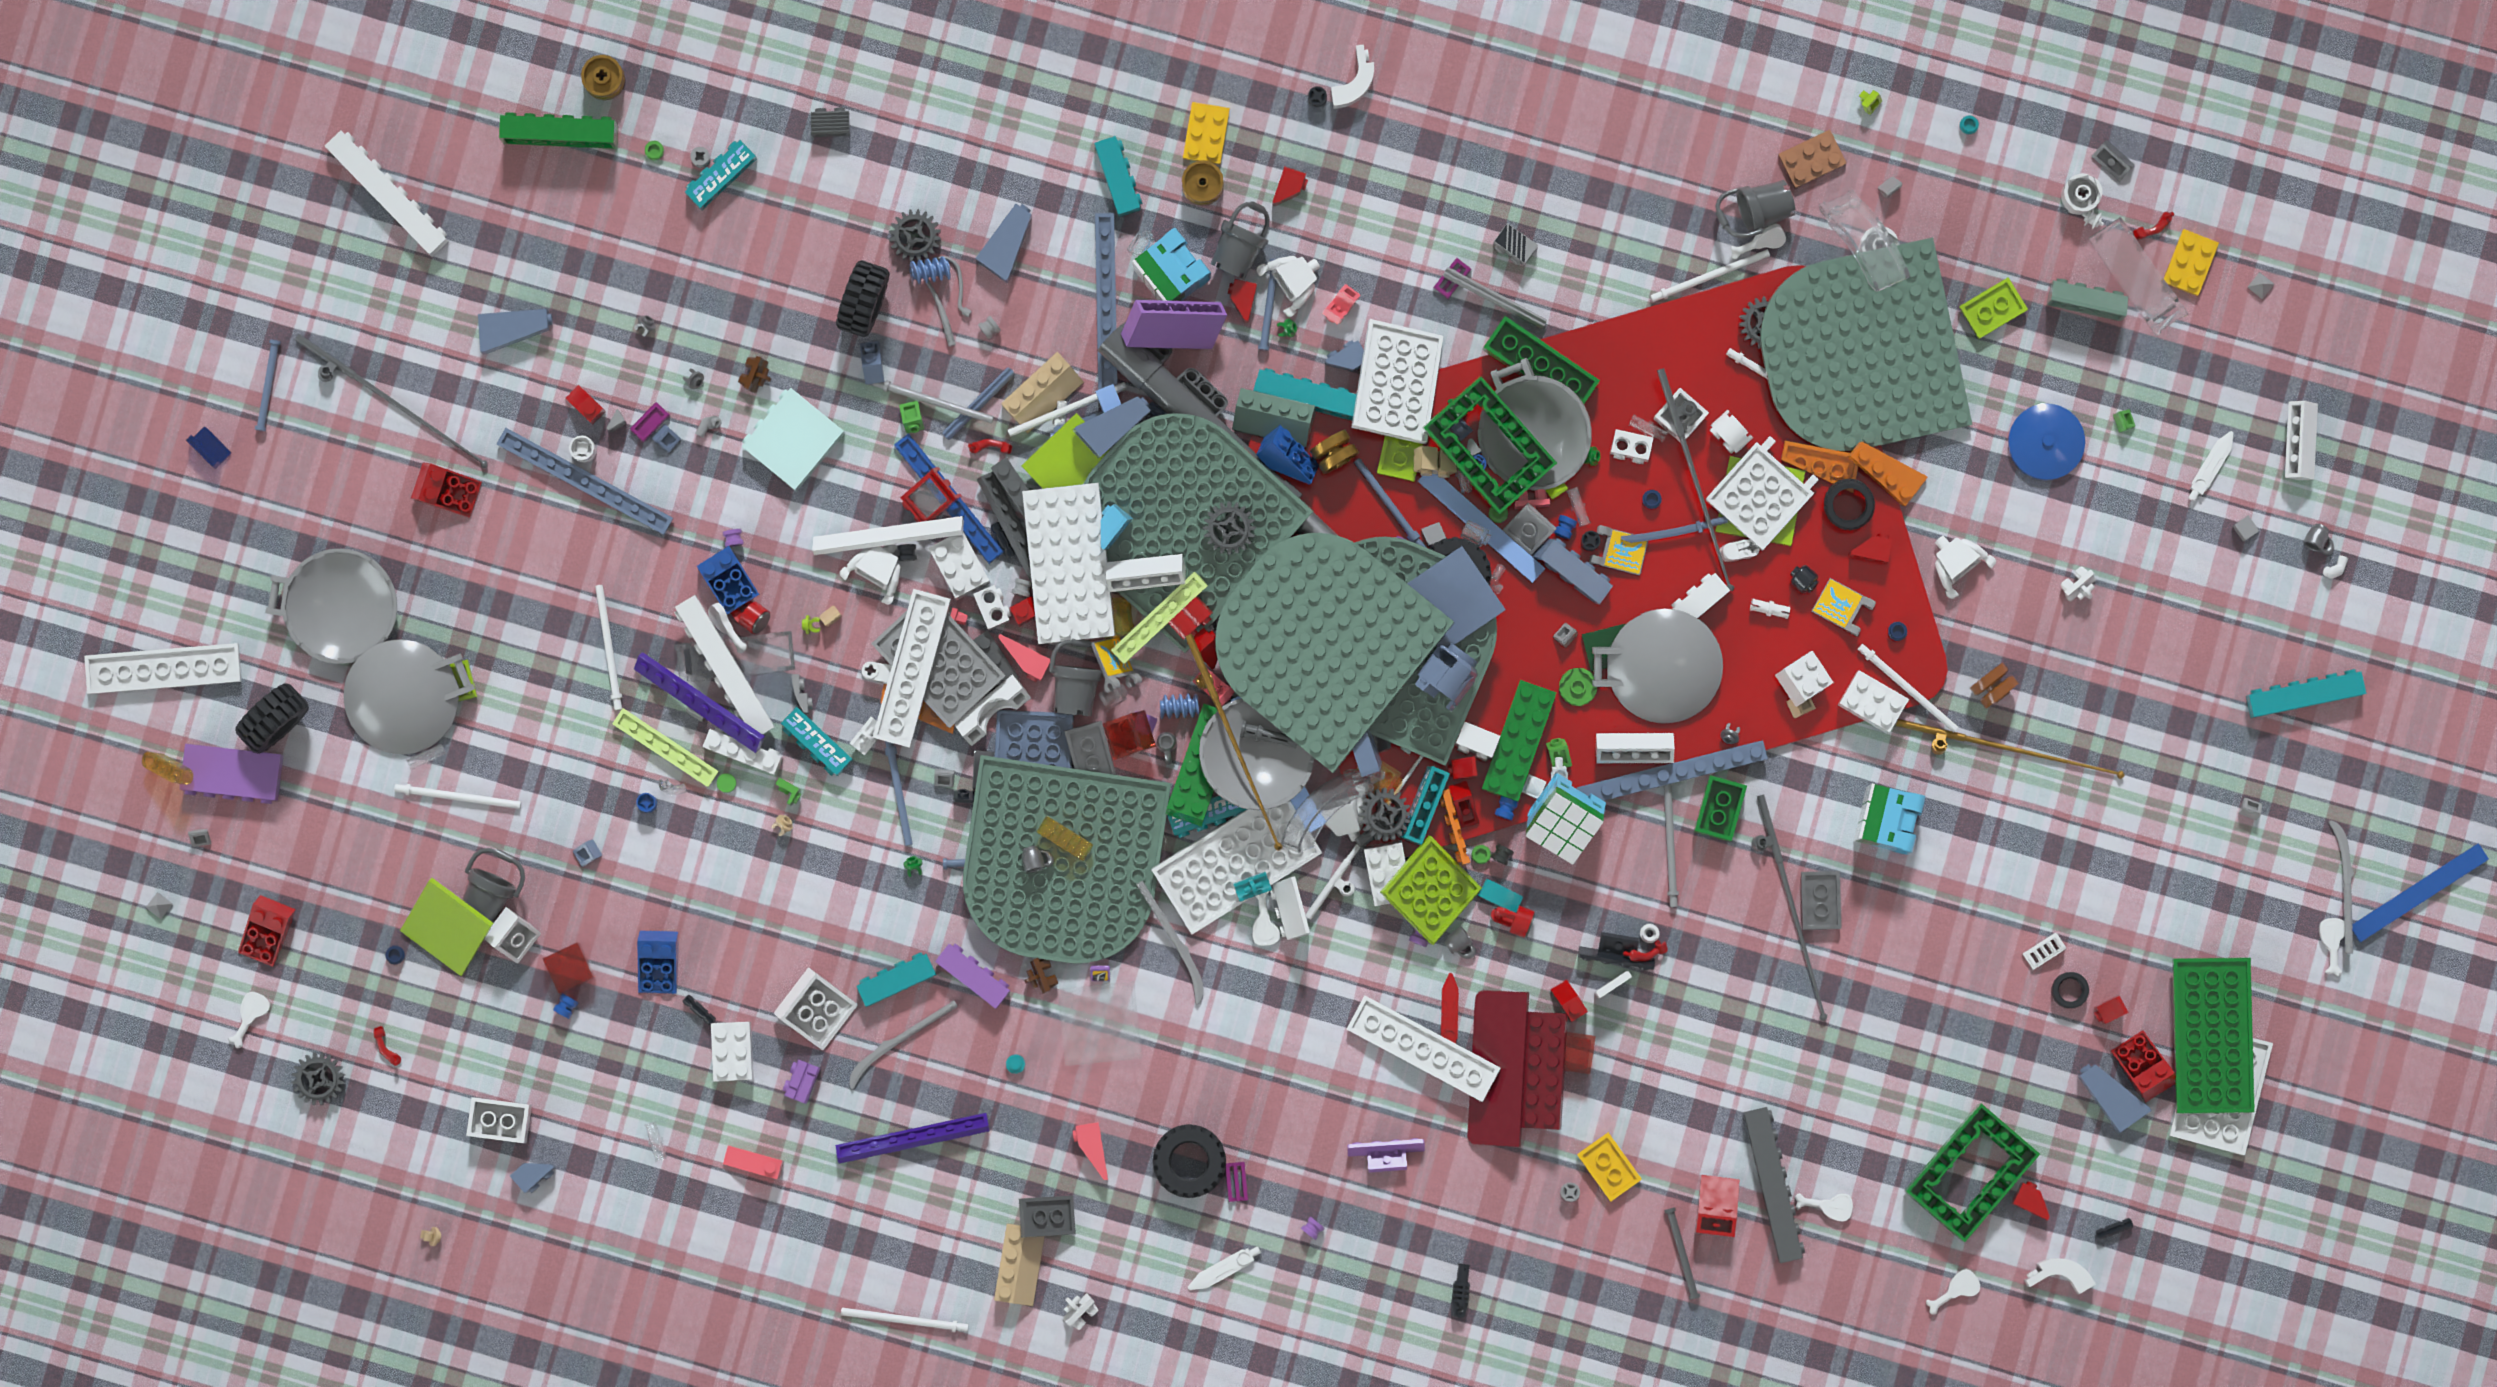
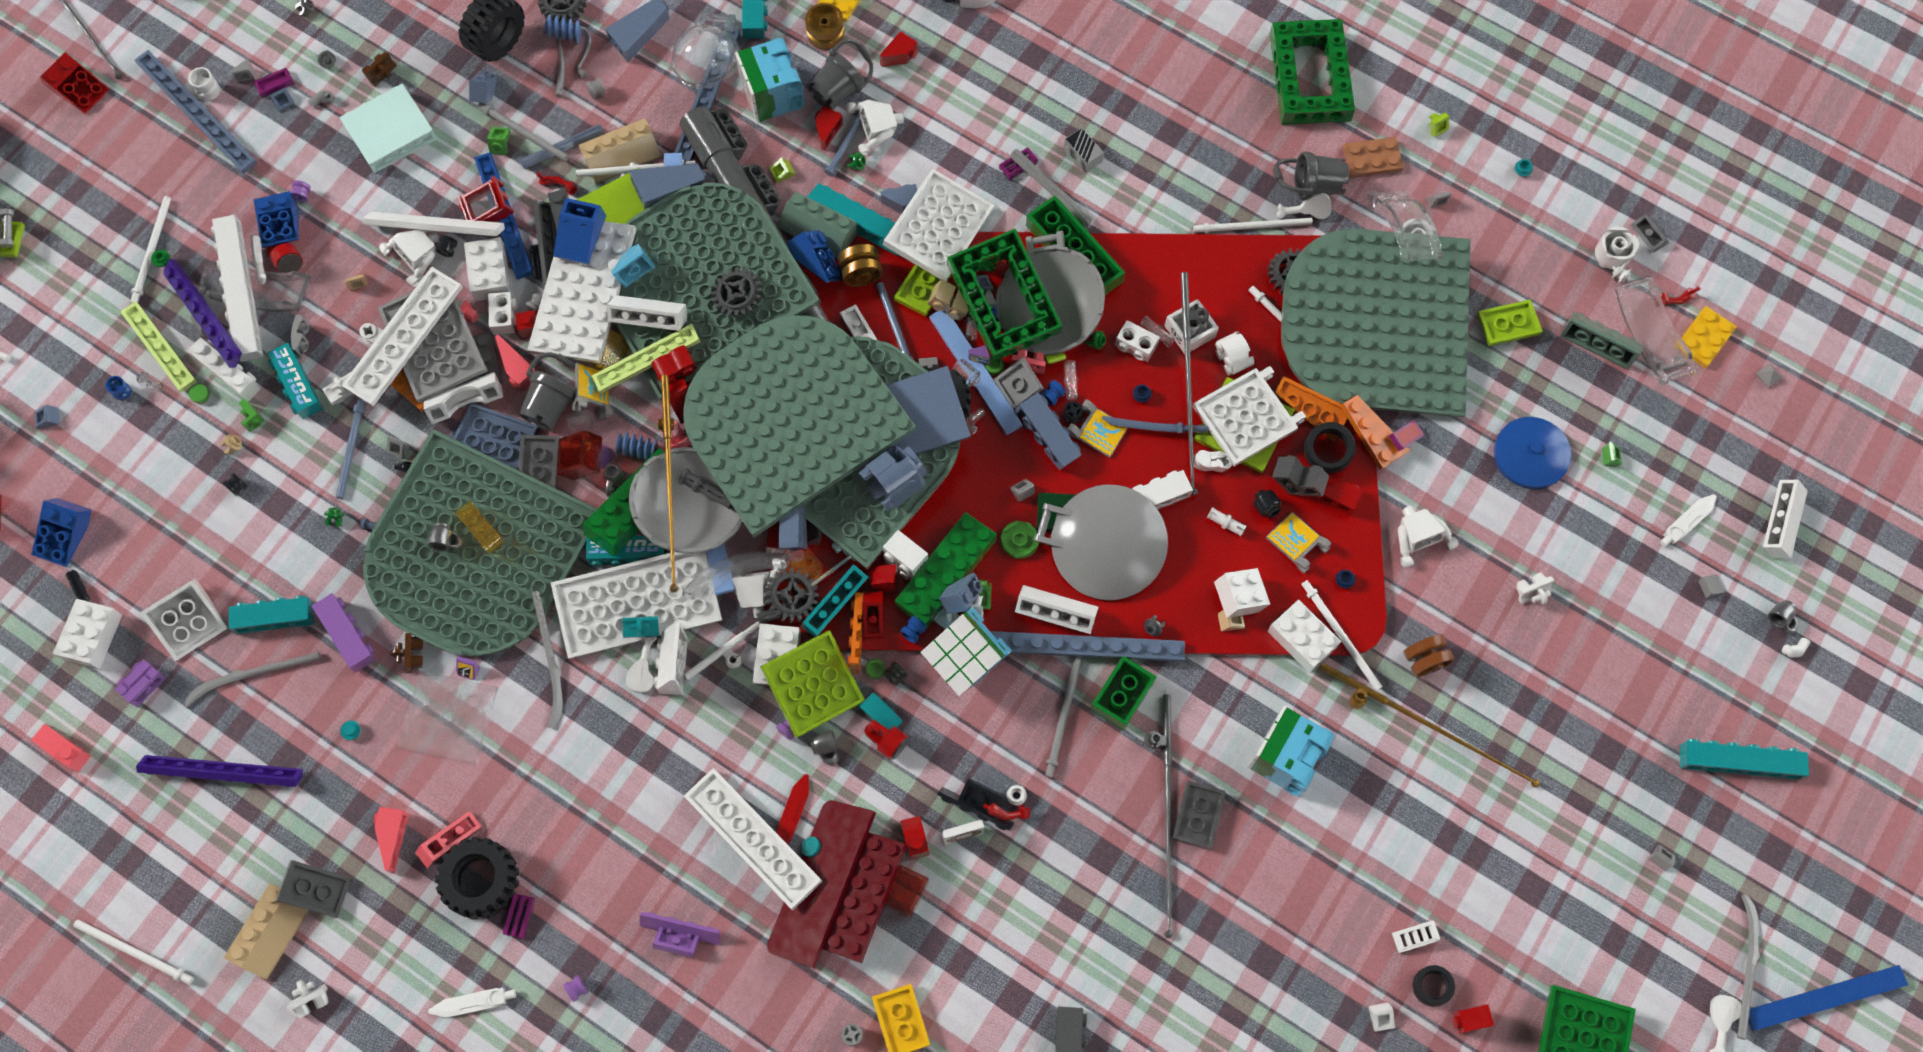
camera: 15 degrees right, 15 degrees down
red slope [565,385,606,425] -> none
lime plate [802,615,821,634] -> none
medium lavender brick [1121,300,1227,349] -> none
coral brick [1322,284,1361,325] -> none
none -> green plate [151,250,171,267]
none -> black wheel [222,473,248,497]
none -> coral slope [415,811,482,869]
none -> blue slope [553,198,606,265]
none -> clear windscreen [672,11,740,88]
none -> lime slope [769,158,796,183]
none -> teal piece [802,837,821,857]
none -> white plate [840,304,877,340]
none -> sand blue slope [939,573,983,614]
none -> medium lavender slope [968,345,990,365]
none -> green brick [1269,19,1355,125]
none -> dark grey brick [1272,455,1329,497]
none -> white slope [1369,1003,1395,1032]
none -> tile [1389,420,1424,451]

